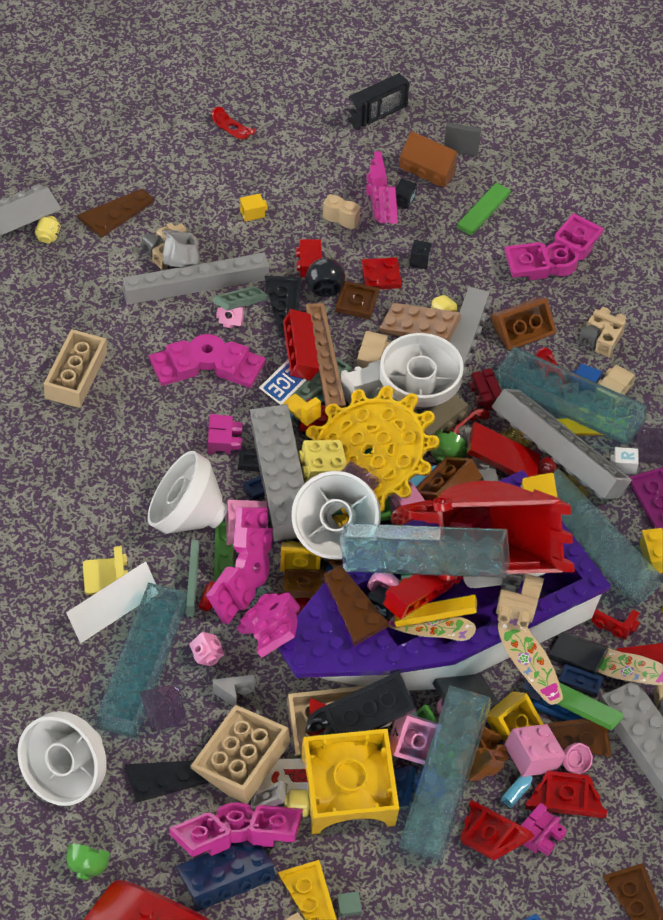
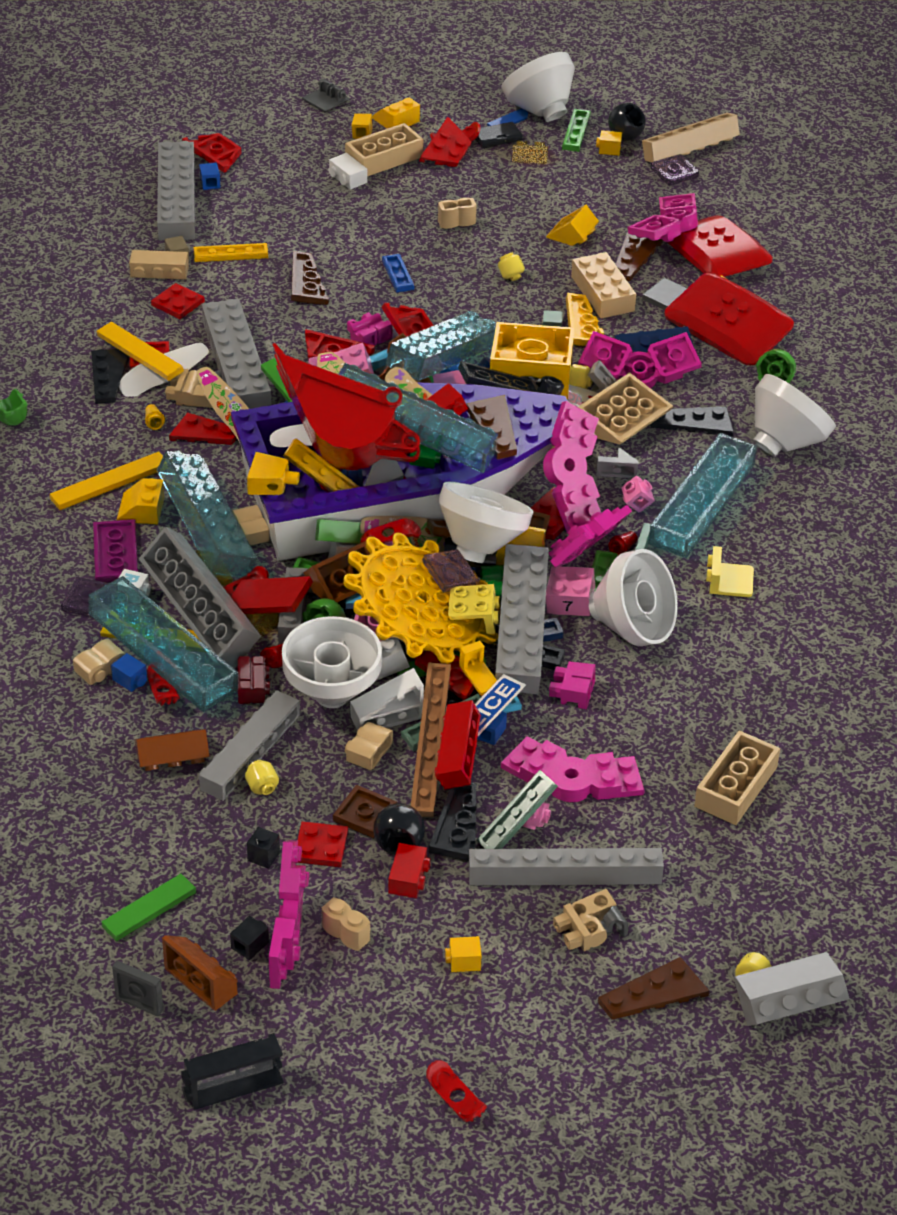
camera: 165 degrees left, 10 degrees down
white sticker [66,561,159,644] -> none
clear purple plate [140,683,189,732] -> none
light grey piece [162,230,200,267] -> none
medium nougat plate [379,303,461,342] -> none
dark pink plate [504,213,604,280] -> none
tan hips [578,307,626,358] -> none
red bracket [591,609,640,640] -> none

